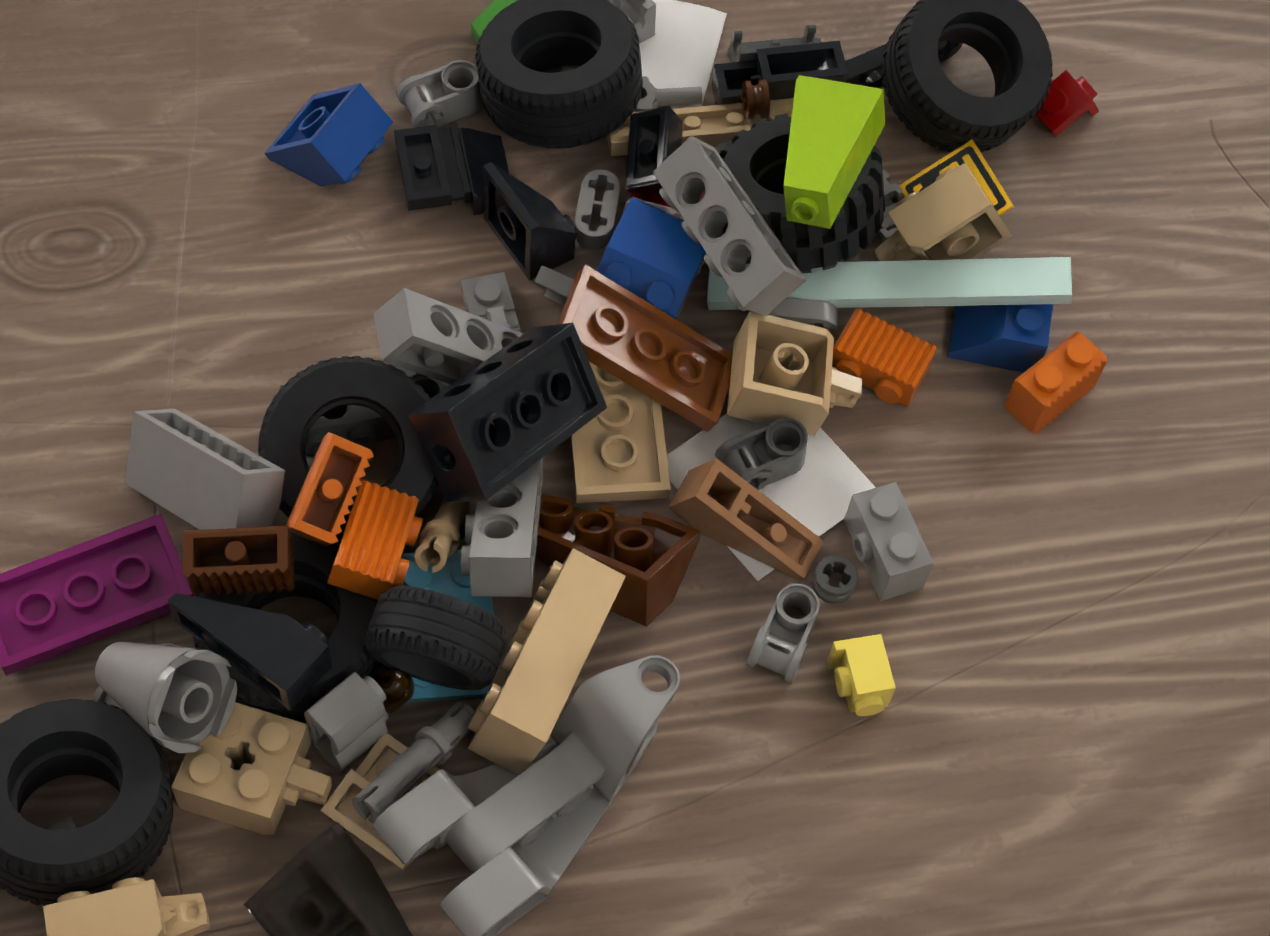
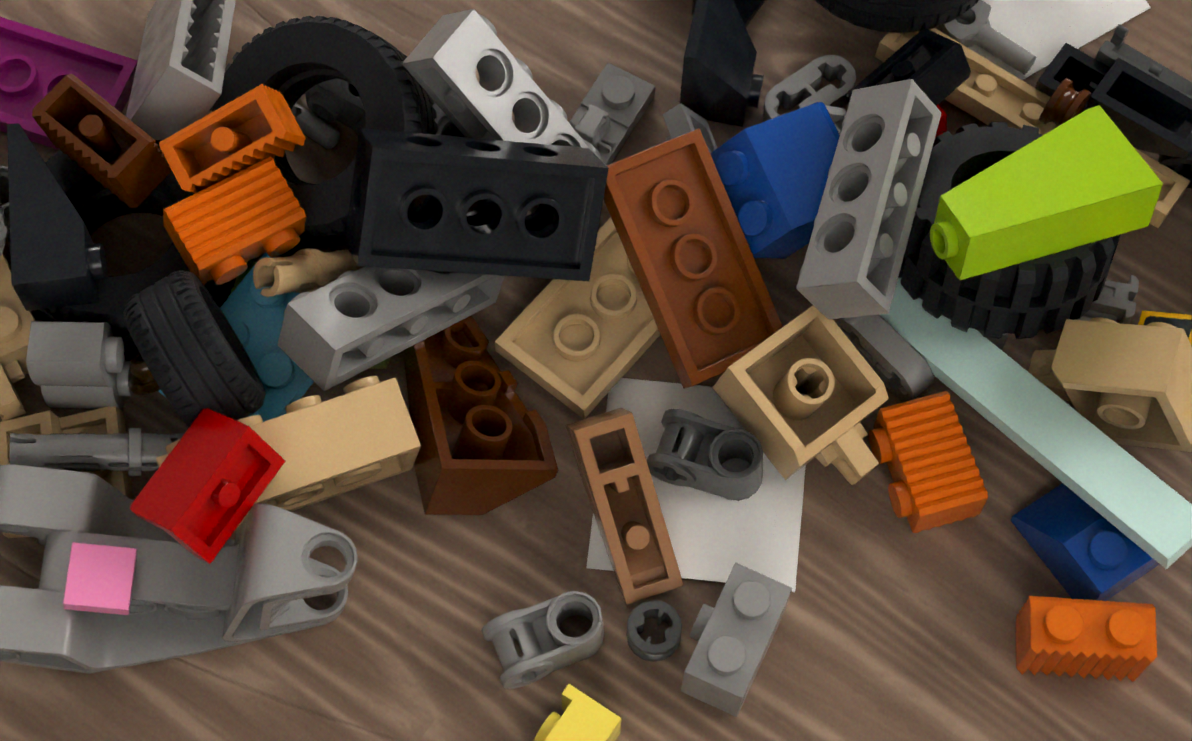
camera: 50 degrees right, 5 degrees up
none -> bright pink tile [63,542,137,615]
none -> red panel [130,408,285,564]

